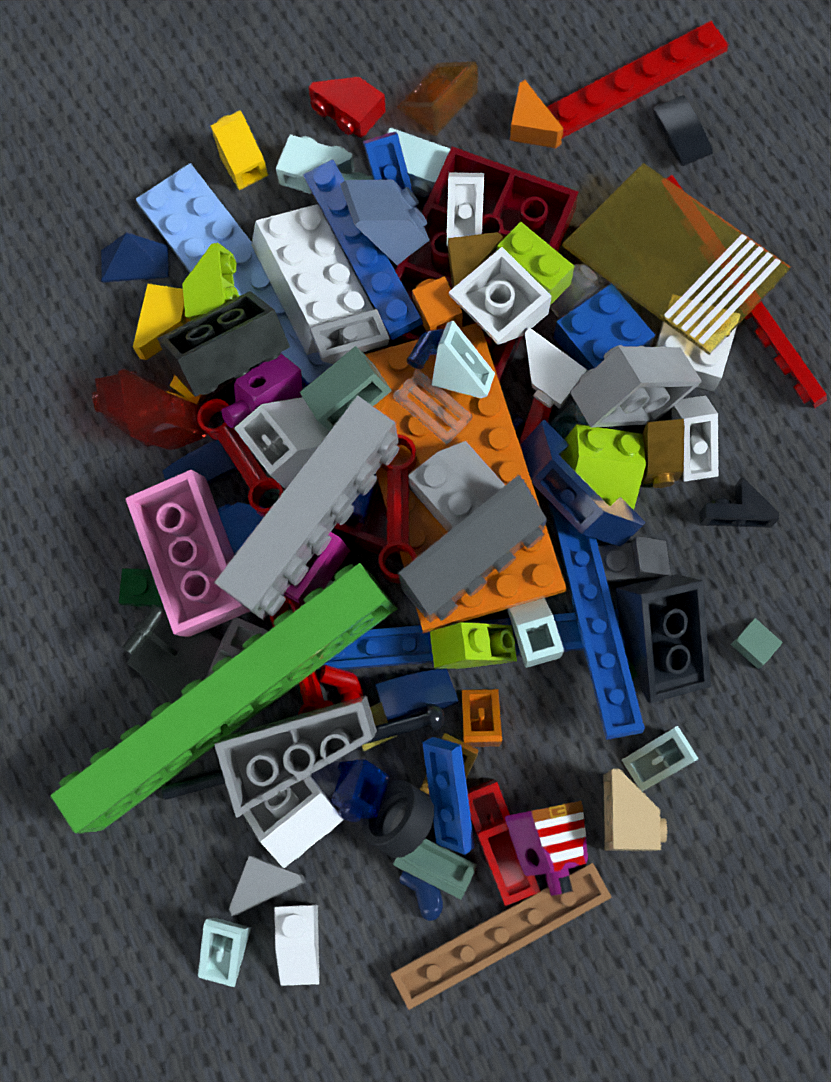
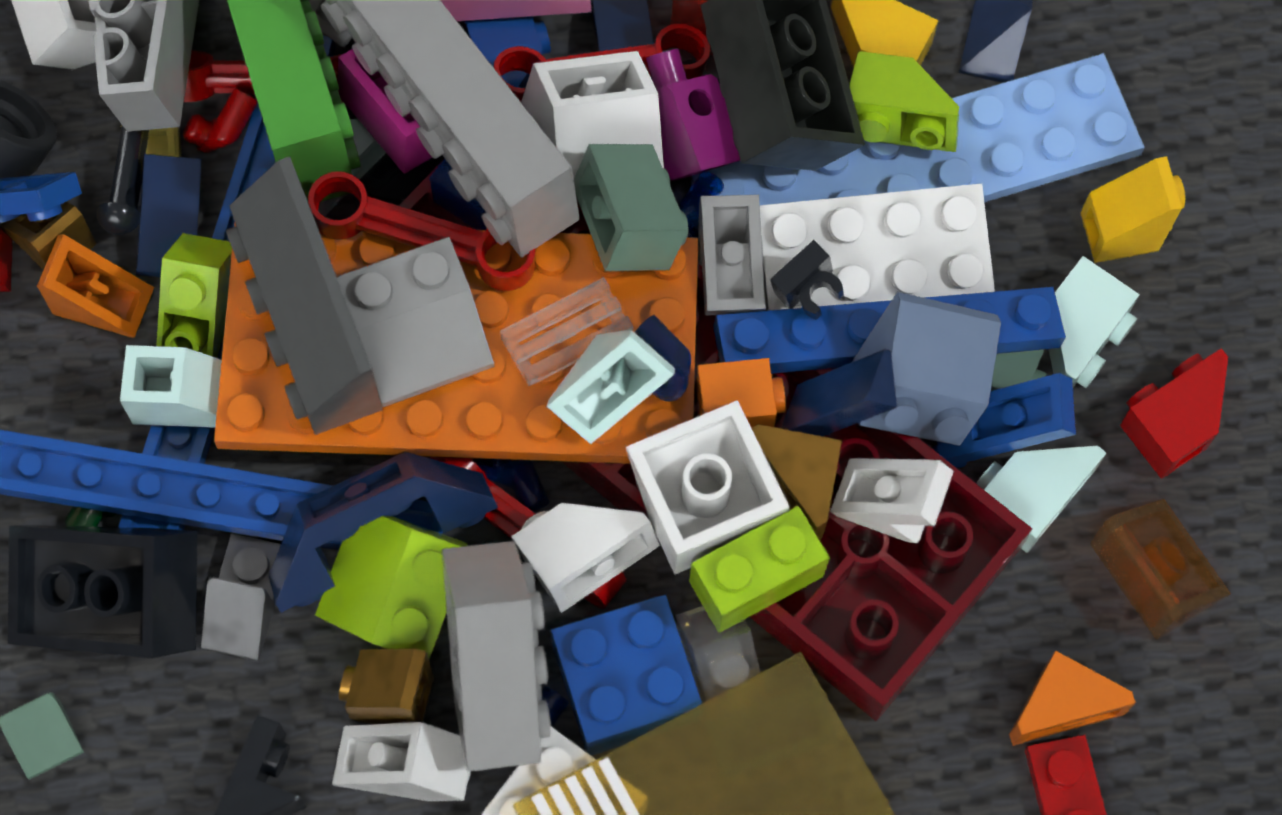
camera: 100 degrees right, 5 degrees down
clear blue brick [331,759,390,822] -> none
none -> black tile [770,240,844,319]
none -> dark blue slope [781,349,897,437]

